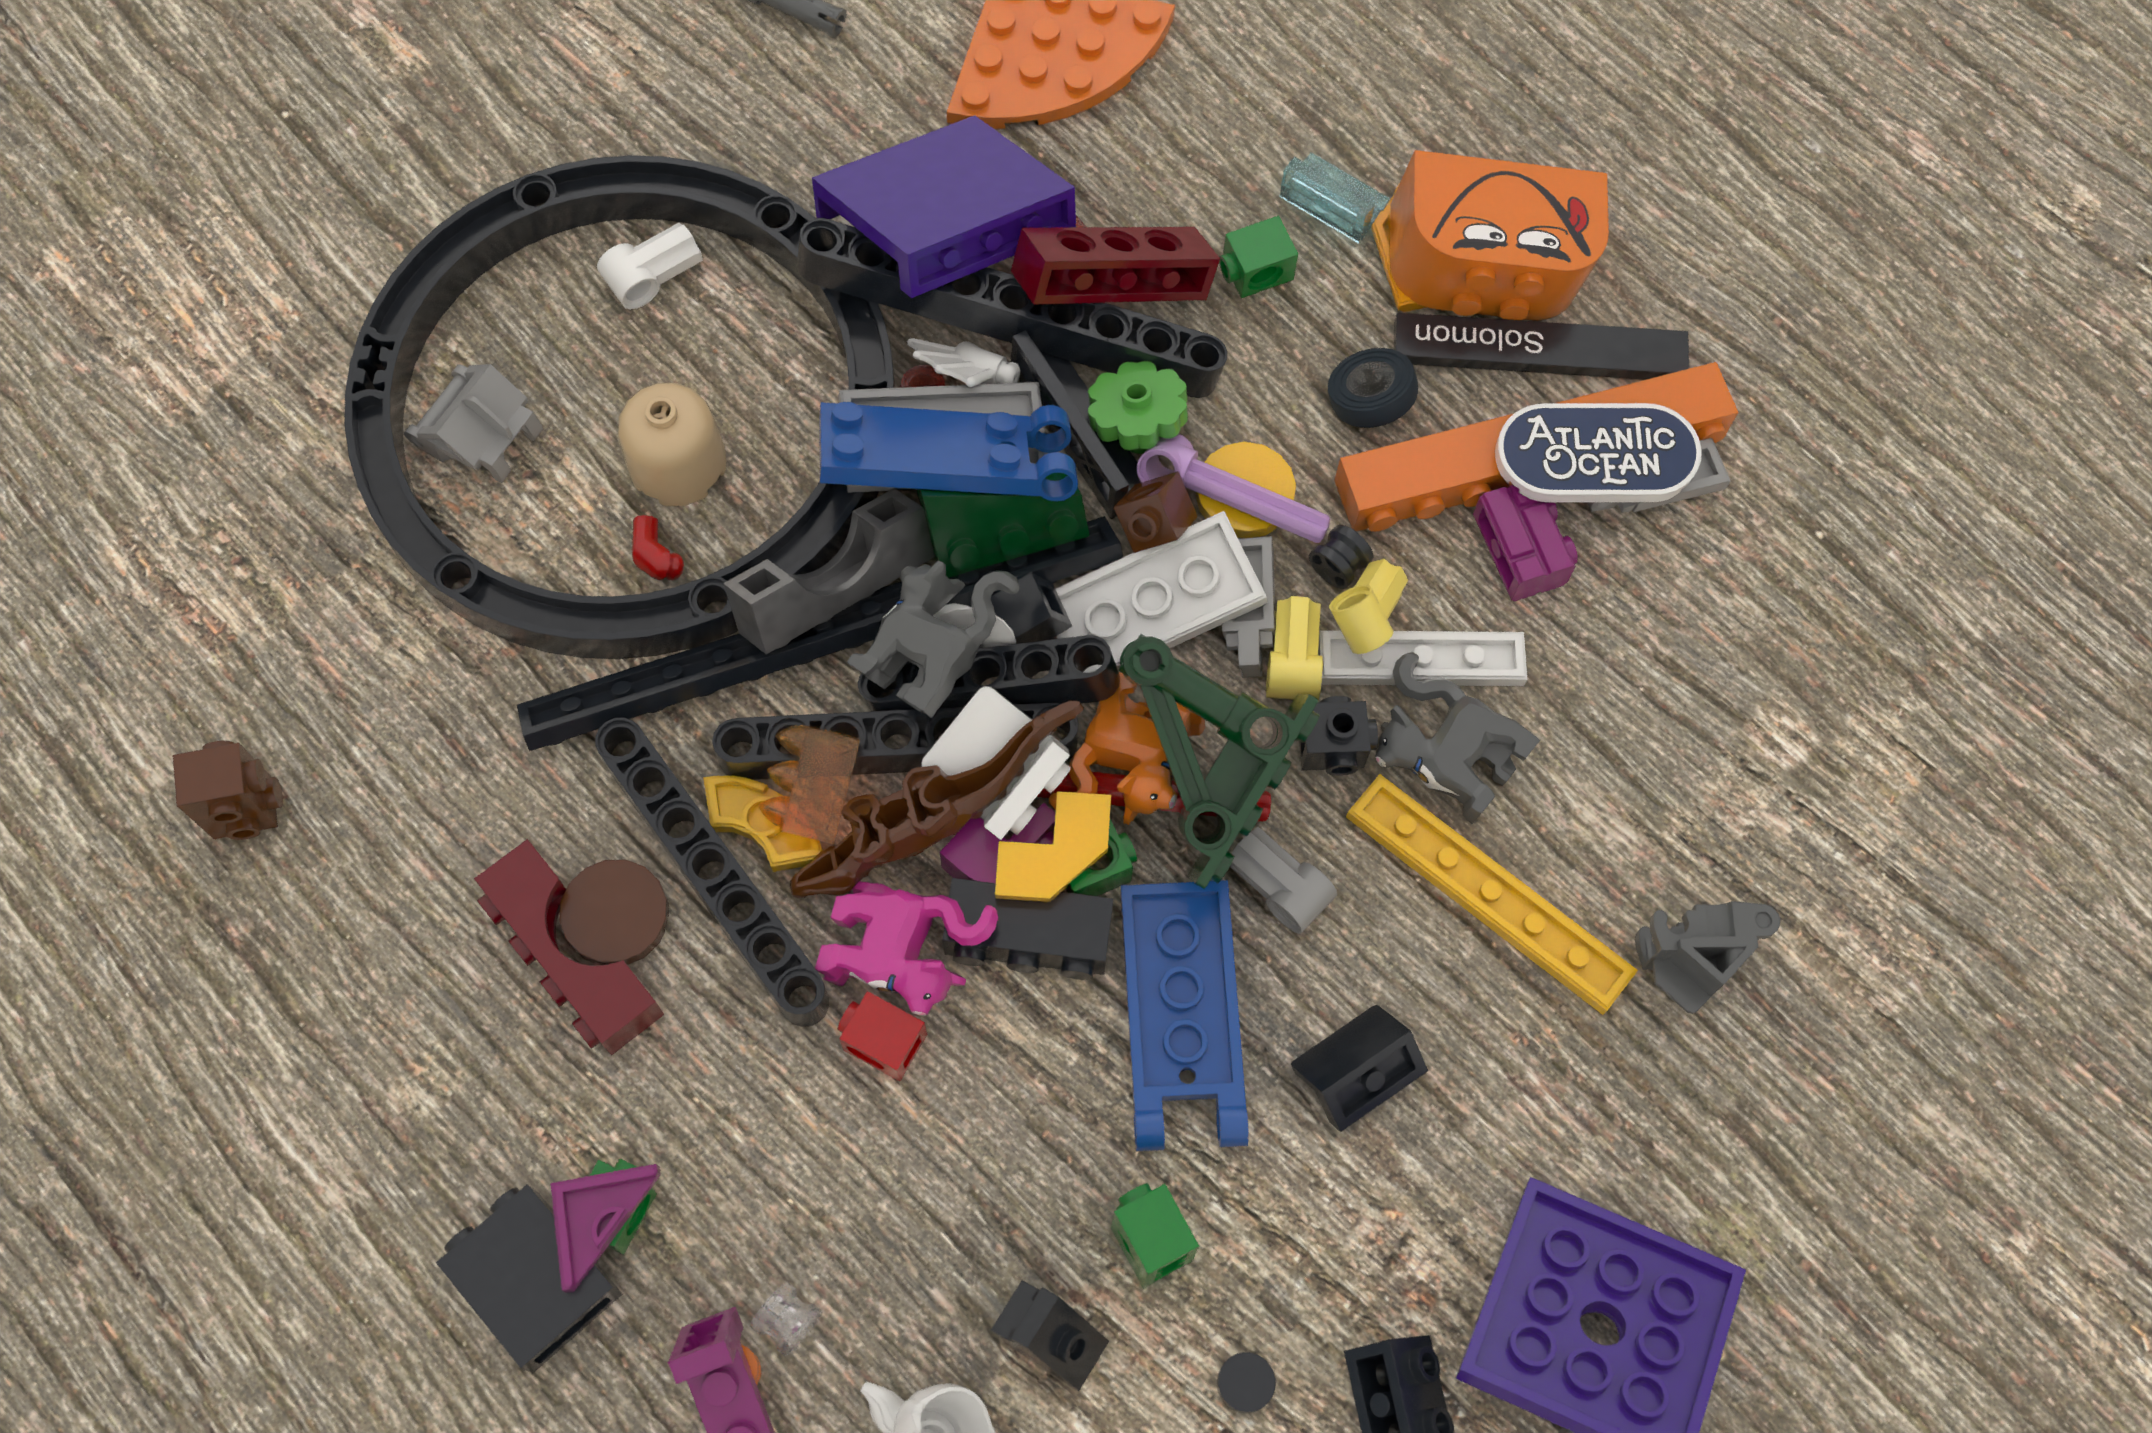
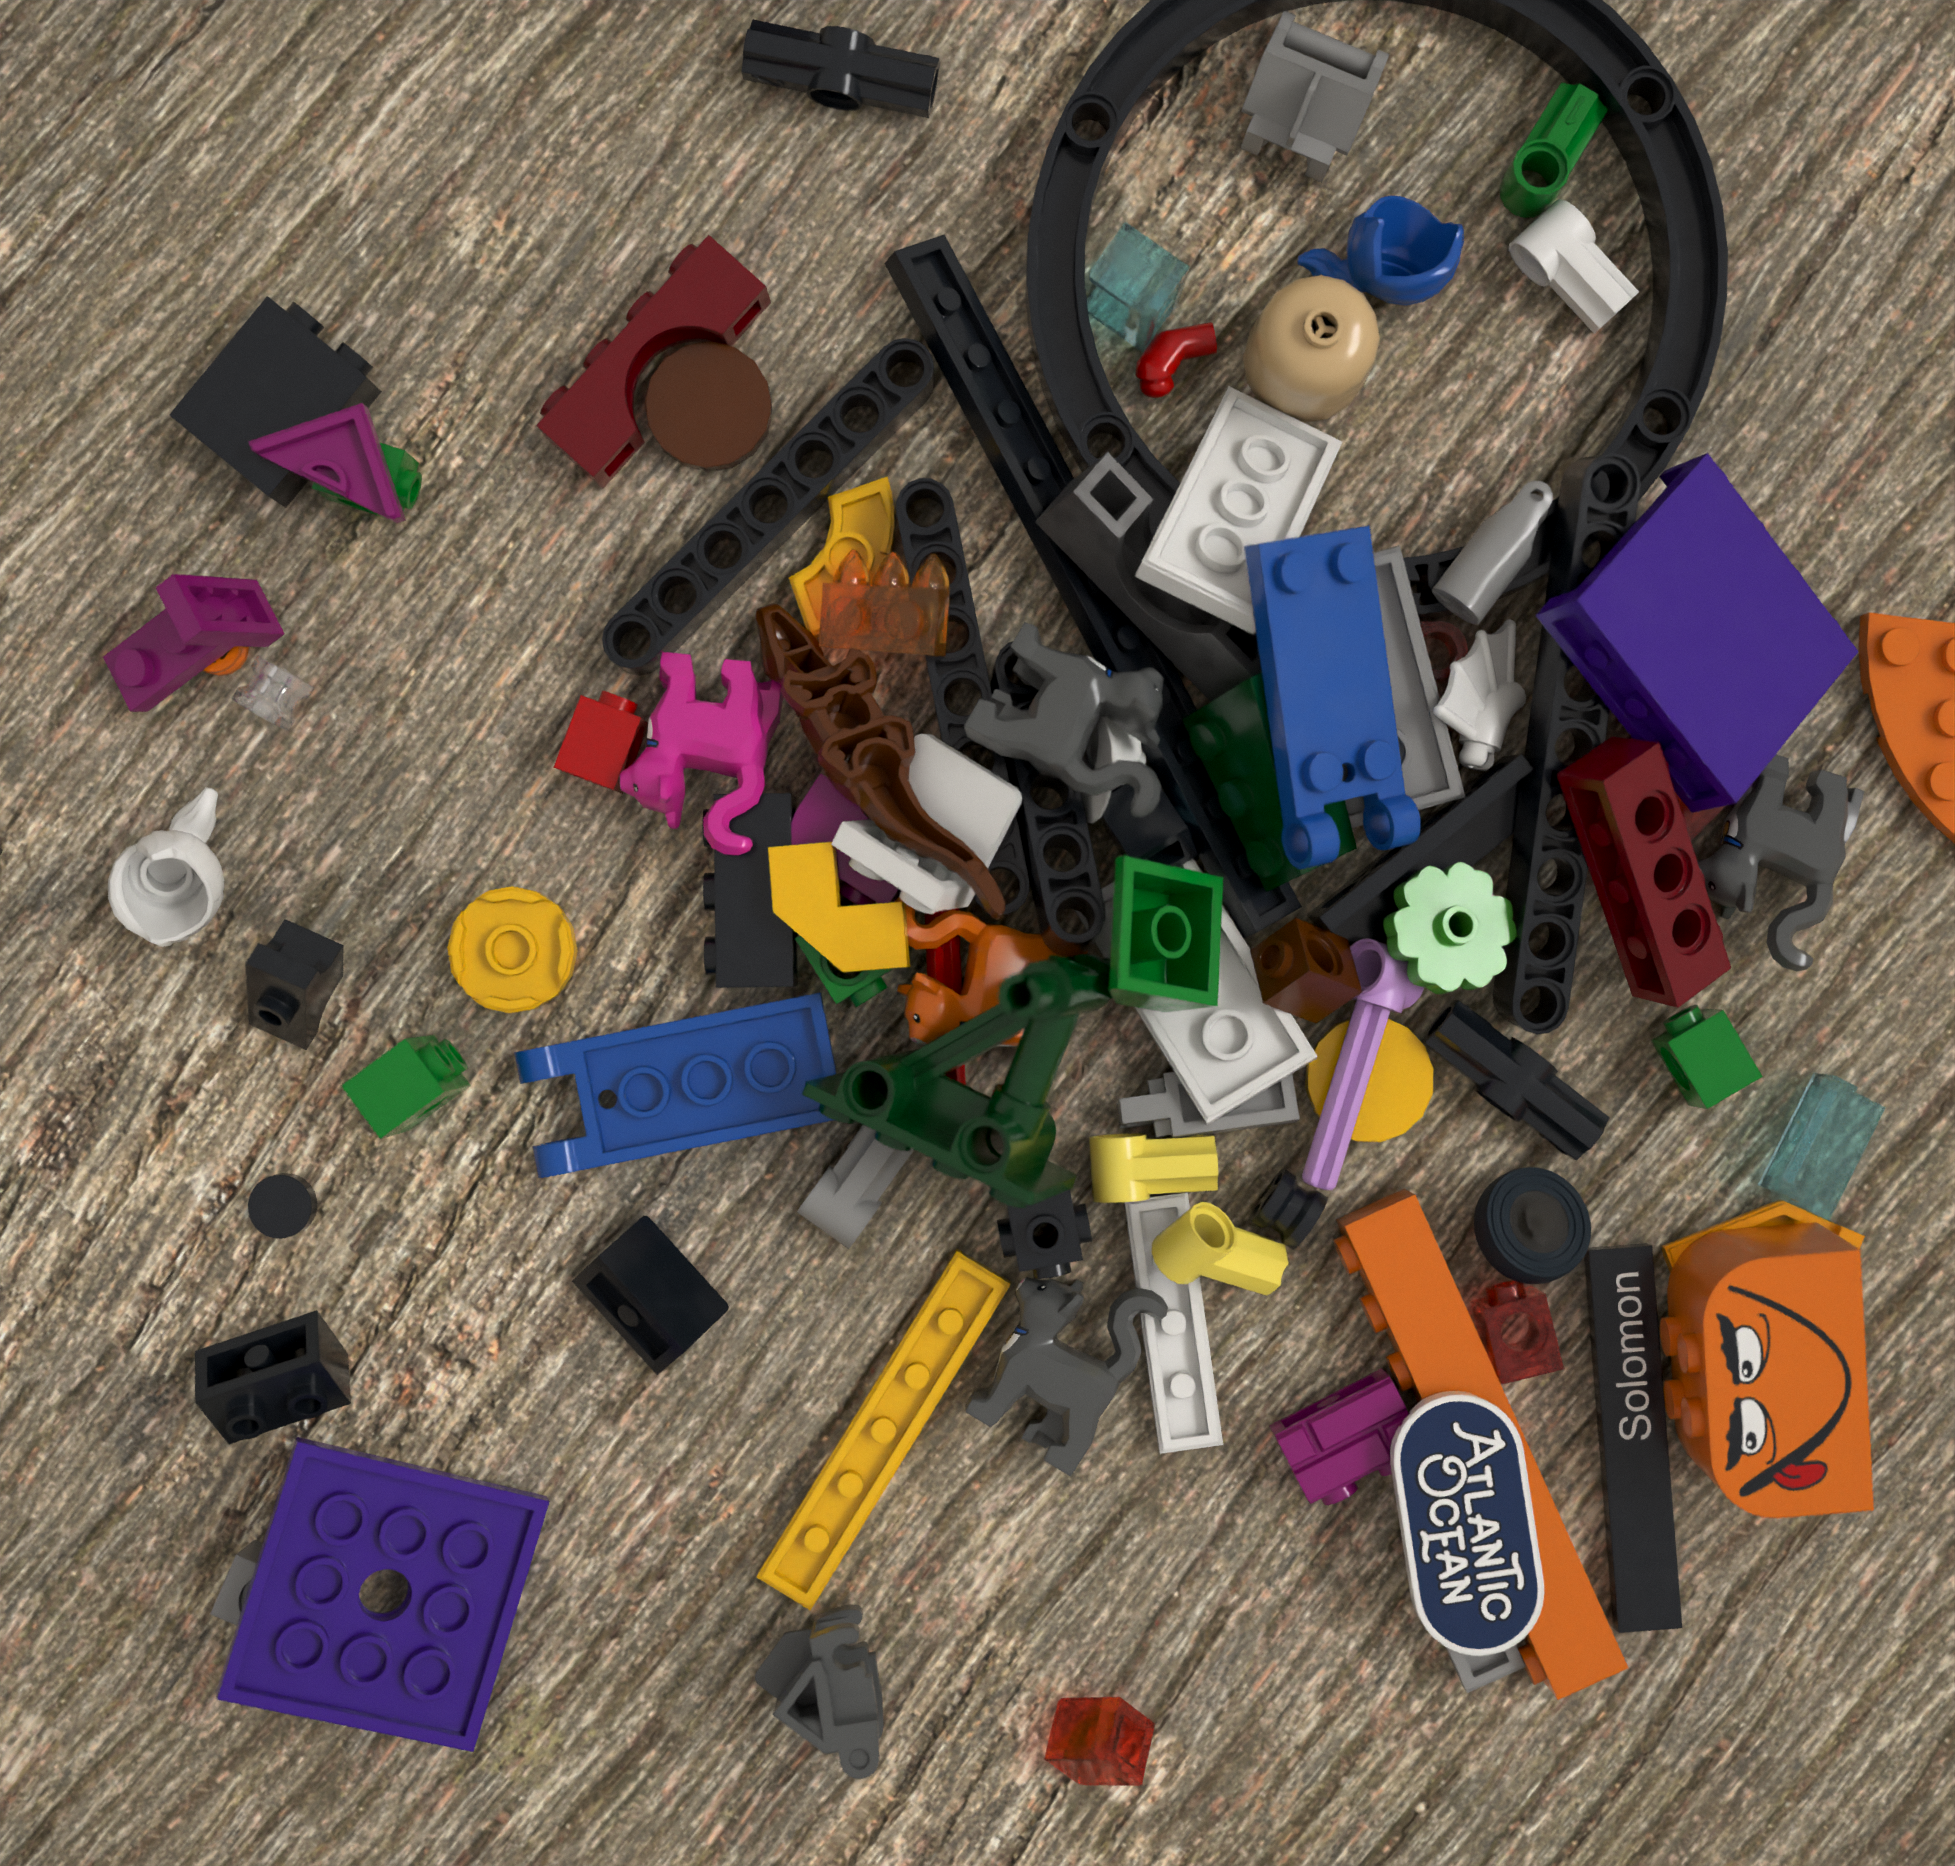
camera: 80 degrees right, 20 degrees up
none -> yellow tile [447,886,578,1013]
none -> black piece [741,19,940,118]
none -> clear red panel [1044,1697,1155,1786]
none -> clear light blue panel [1087,222,1190,352]
none -> green slope [1109,856,1223,1012]
none -> white tile [1135,386,1342,635]
none -> blue hair [1297,196,1464,306]
none -> black piece [1421,1000,1610,1161]
none -> light grey piece [1432,481,1553,625]
none -> clear red brick [1470,1280,1564,1385]
none -> green piece [1499,82,1608,218]
none -> dark grey animal [1697,754,1864,971]

